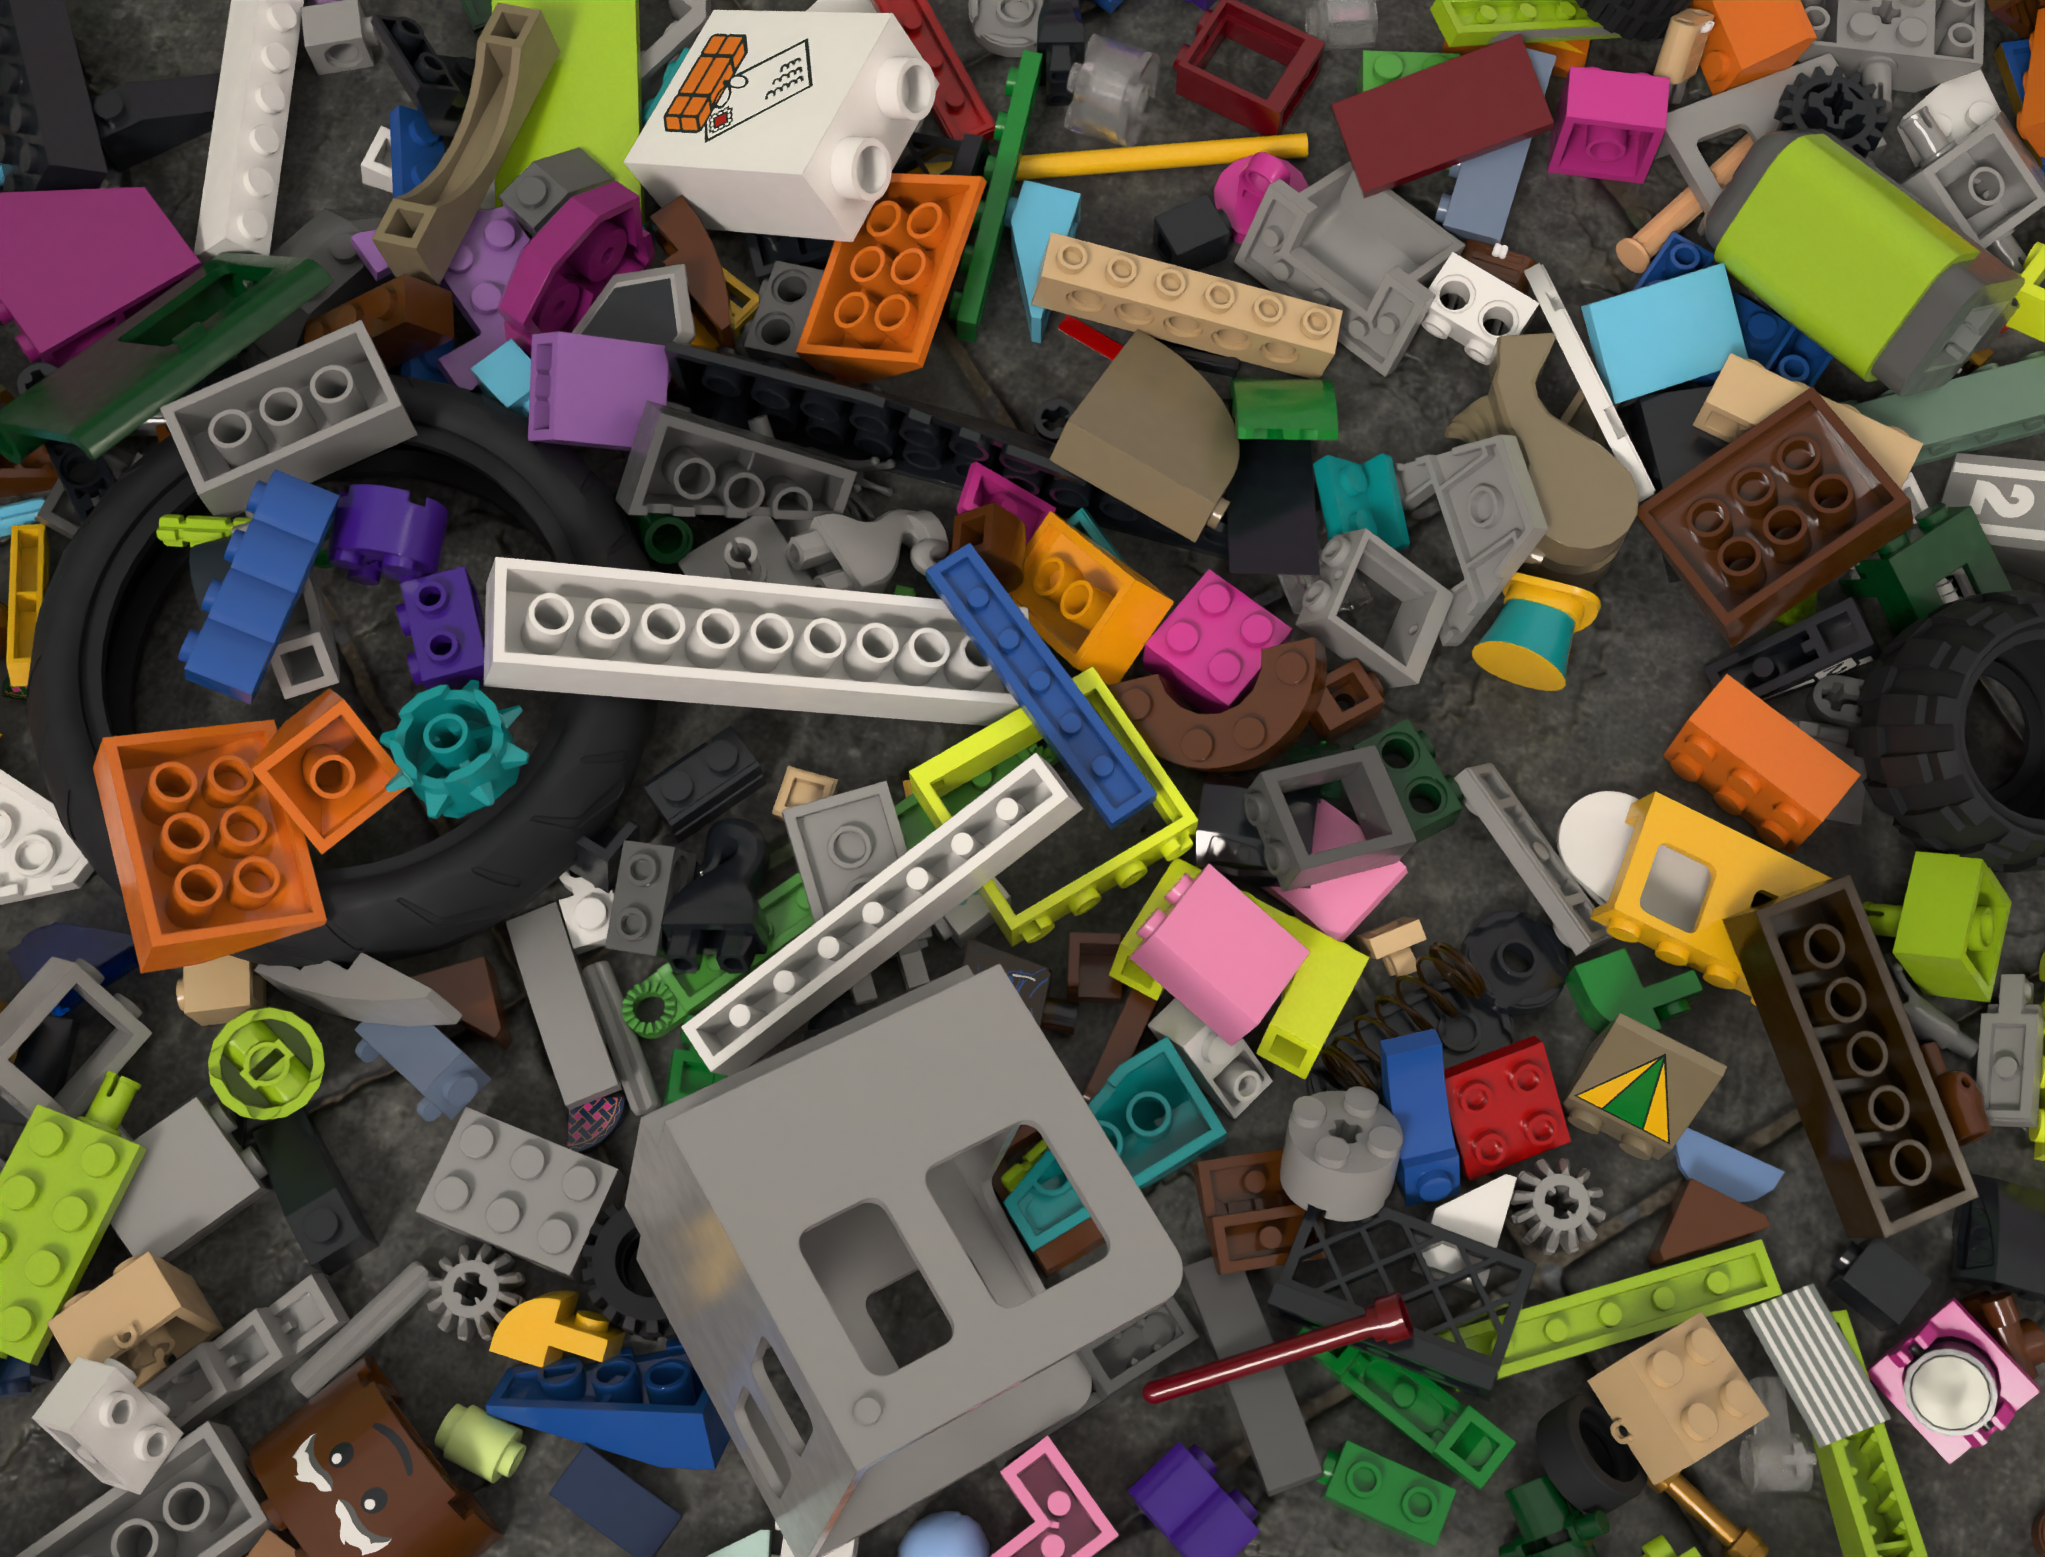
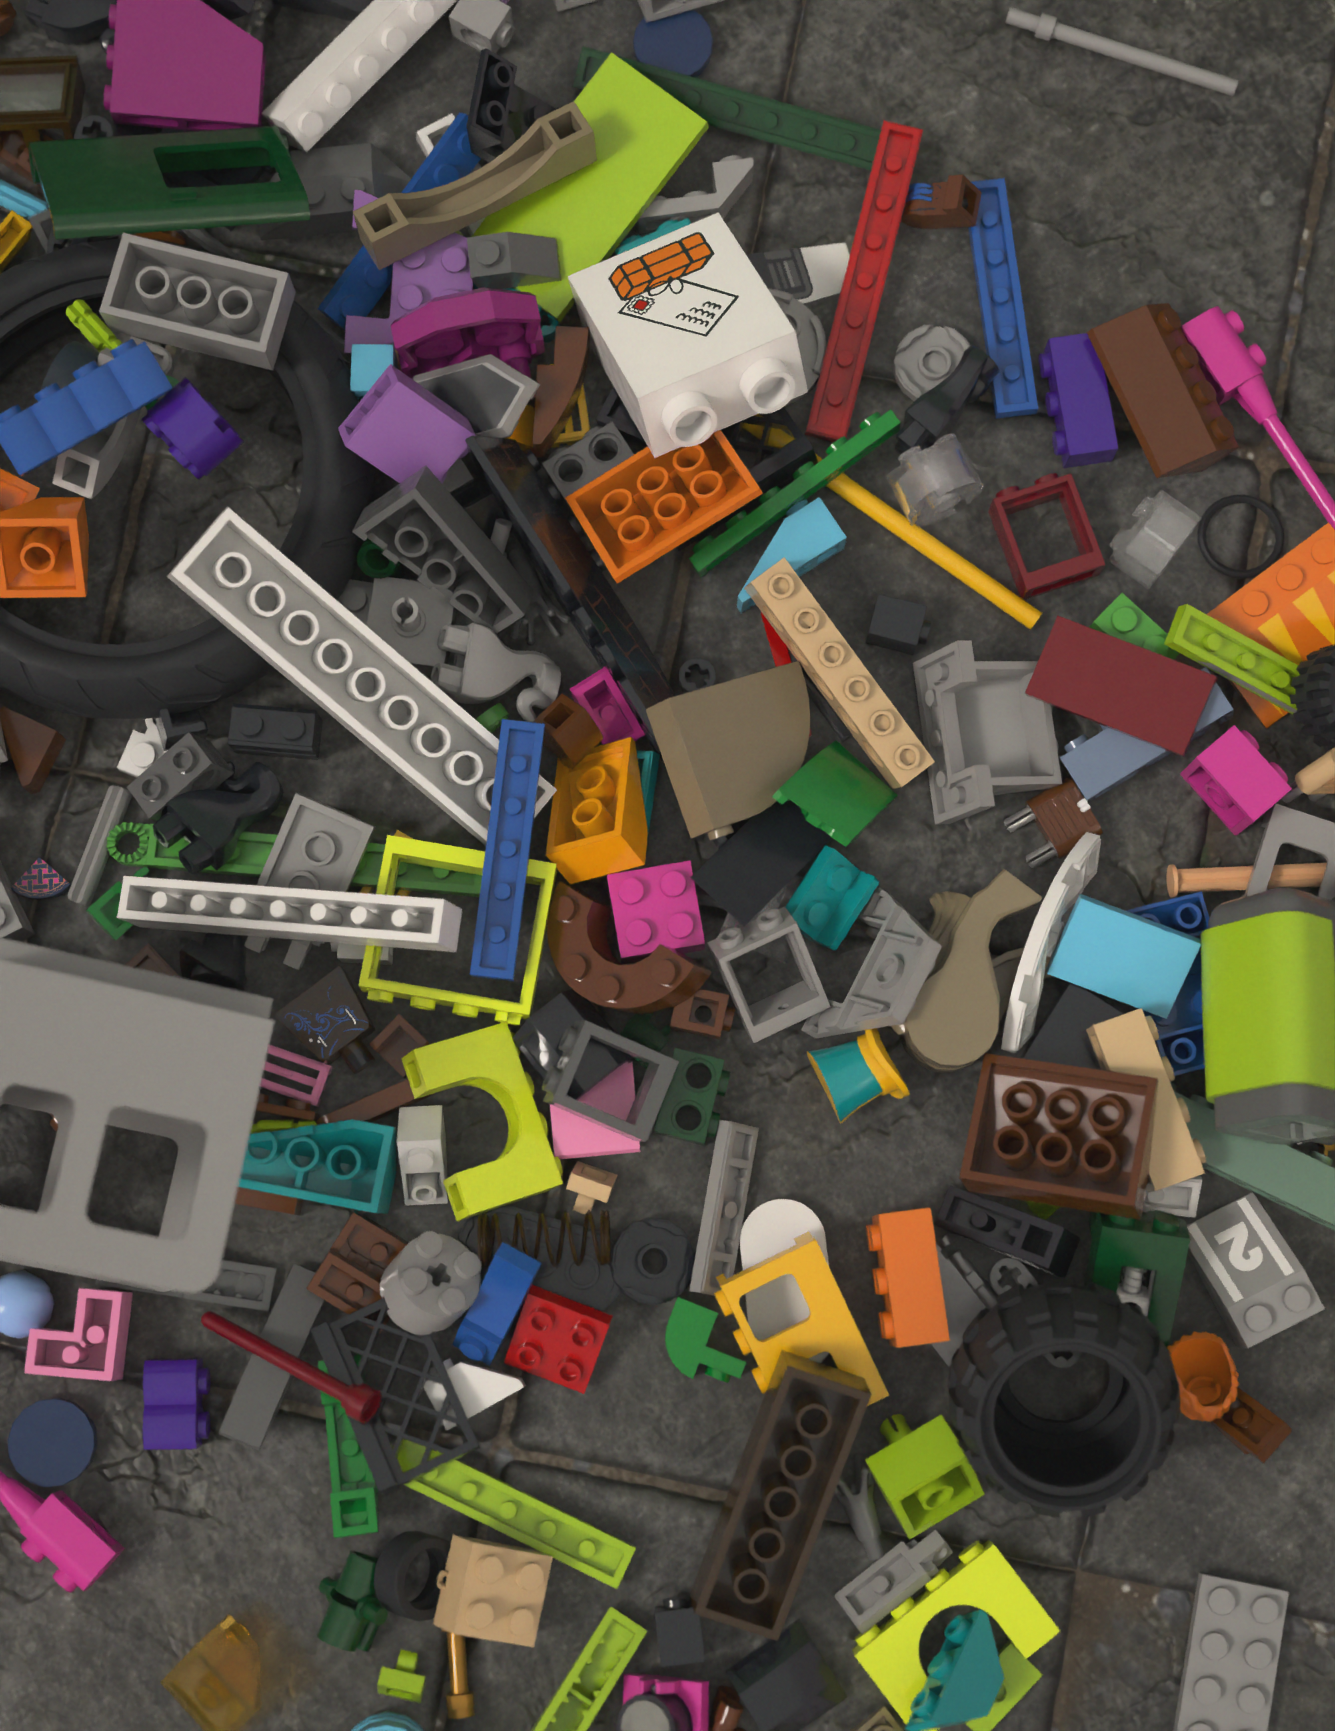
camera: 40 degrees right, 10 degrees up
reddish brown brick [304,274,454,370] -> none
teal brick [379,680,530,819] -> none
dark purple brick [396,566,487,690] -> none
light grey slope [506,902,622,1110] -> none
tan tile [771,766,840,822] -> none
bright pink brick [1129,864,1310,1047] -> none
dark pink tile [1213,152,1309,244] -> none
green brick [1315,1440,1457,1548] -> none
white brick [1421,252,1539,365] -> none
light grey gear [1509,1158,1606,1255] -> none
dark tan slope [1560,1013,1727,1160] -> none
reddish brown slope [1647,1178,1770,1268] -> none
medium blue tile [1672,1127,1785,1204] -> none
clear axle [1739,1376,1817,1493] -> none
light grey sticker [1744,1283,1891,1448] -> none
reddish brown piece [1919,1042,1993,1147] -> none

